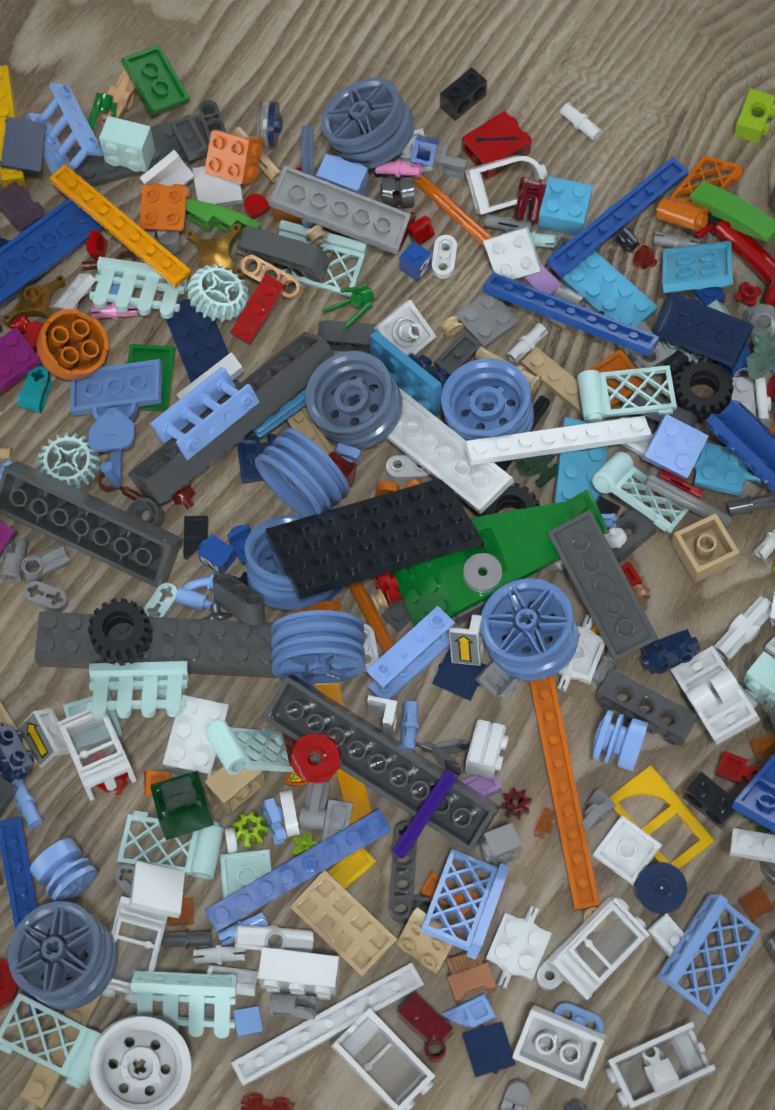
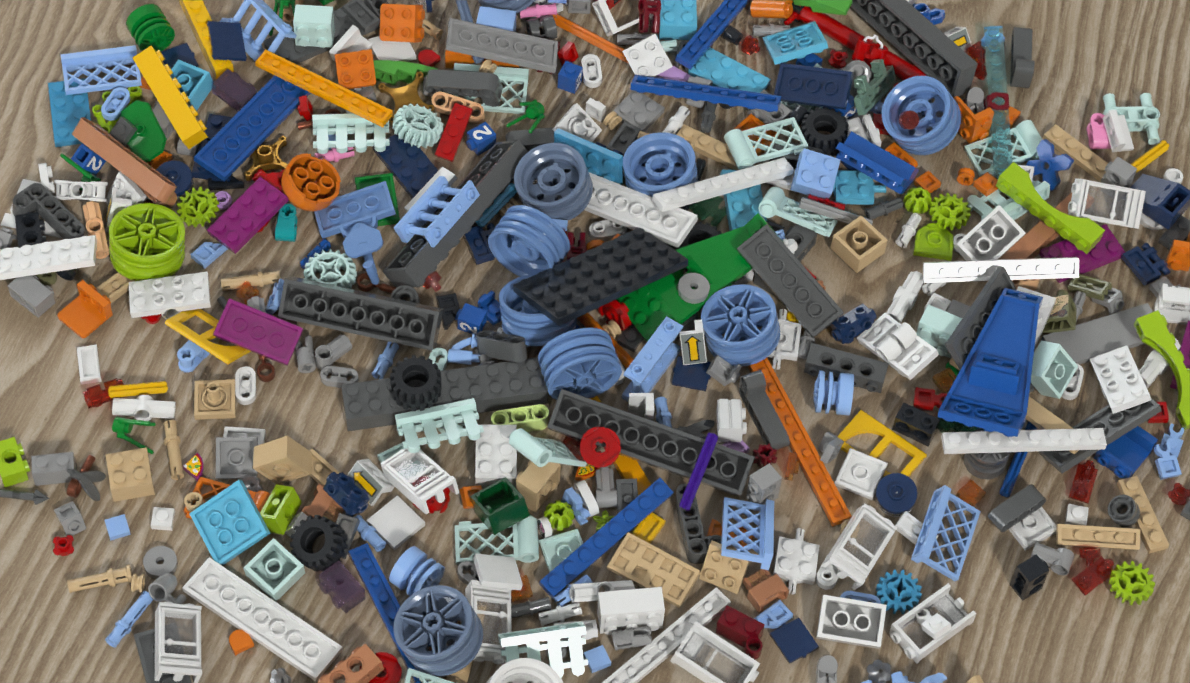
camera: 20 degrees left, 10 degrees down
white plate [53,274,96,312] -> none
none -> blue axle [300,239,331,269]
none -> white tile [367,495,425,550]
none -> light blue pin [371,341,399,379]
none -> blue brick [466,122,496,156]
none -> yellowish green beam [491,404,549,432]
none -> dark red piece [567,232,587,260]
none -> white plate [586,98,606,122]
none -> dark grey axle [701,101,717,133]
none -> dark grey beam [739,370,790,450]
none -> dark azure gear [876,570,922,614]

